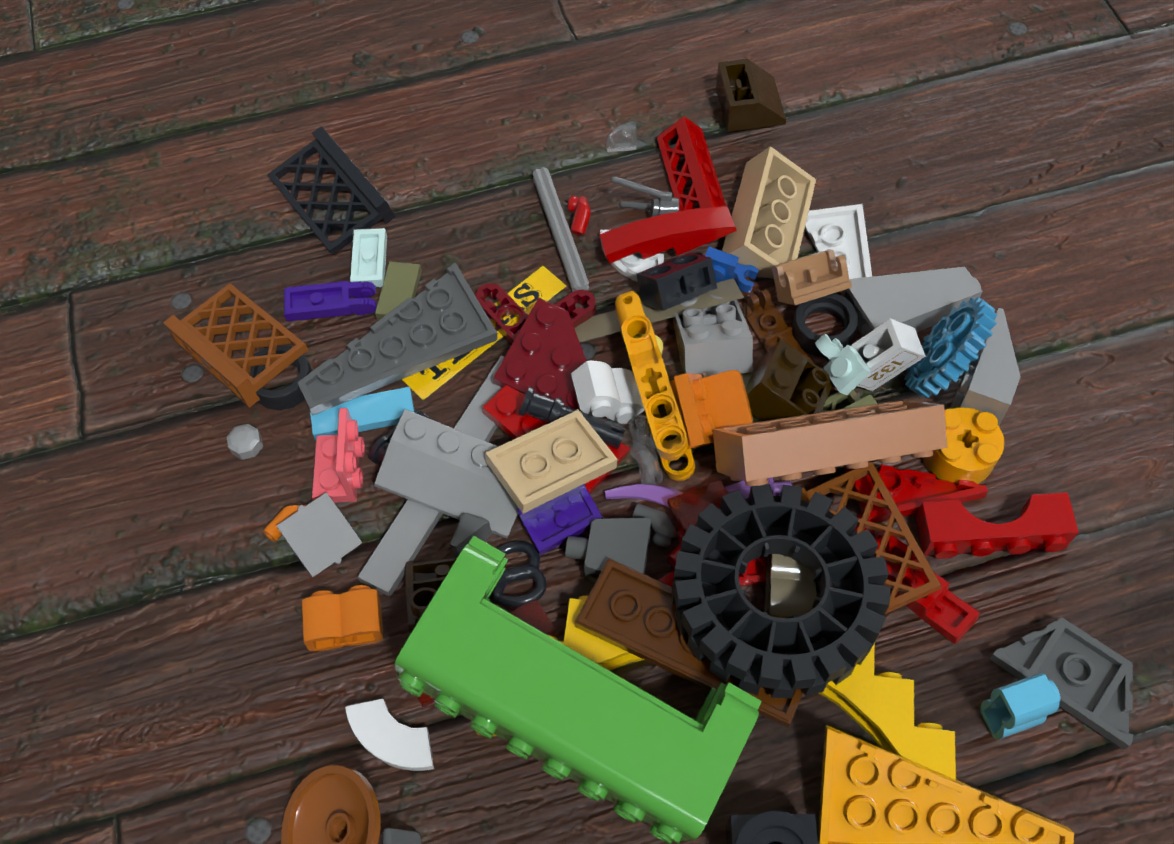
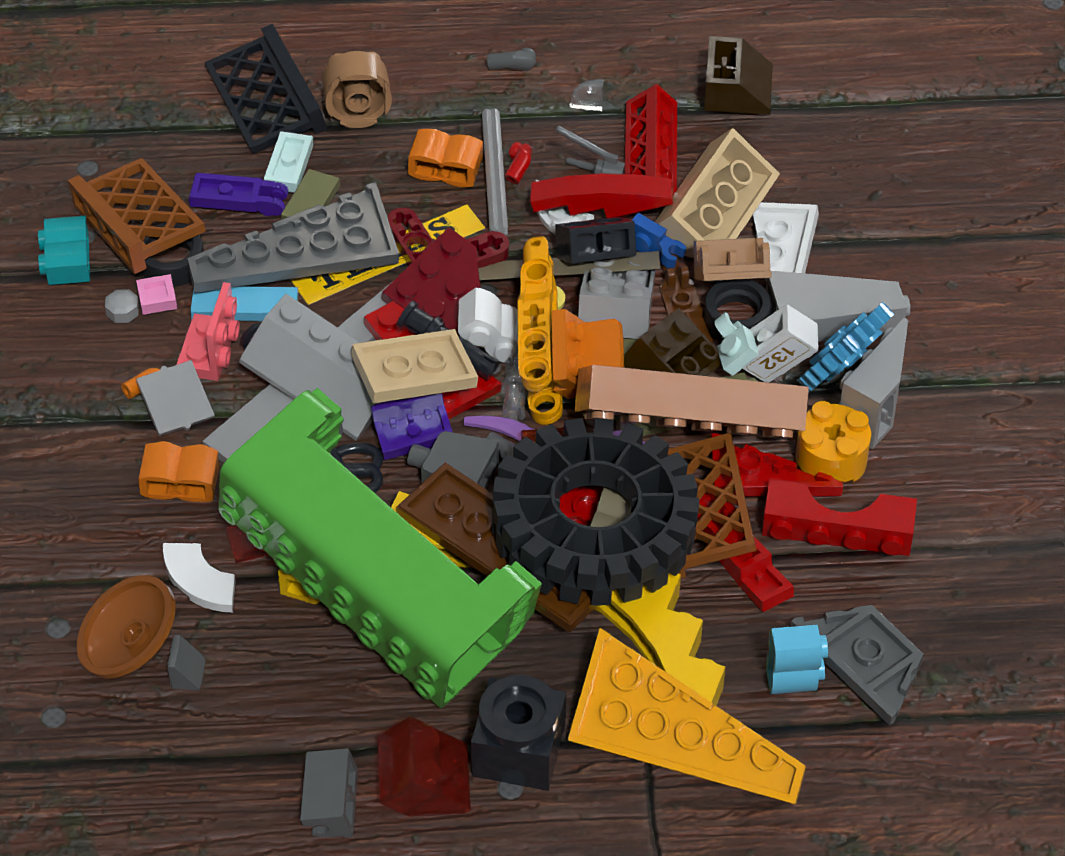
camera: 10 degrees right, 10 degrees down
none -> teal brick [38,215,90,285]
none -> bright pink plate [136,274,177,315]
none -> medium nougat brick [322,51,392,128]
none -> orange brick [408,129,483,187]
none -> dark grey arm [487,48,536,71]

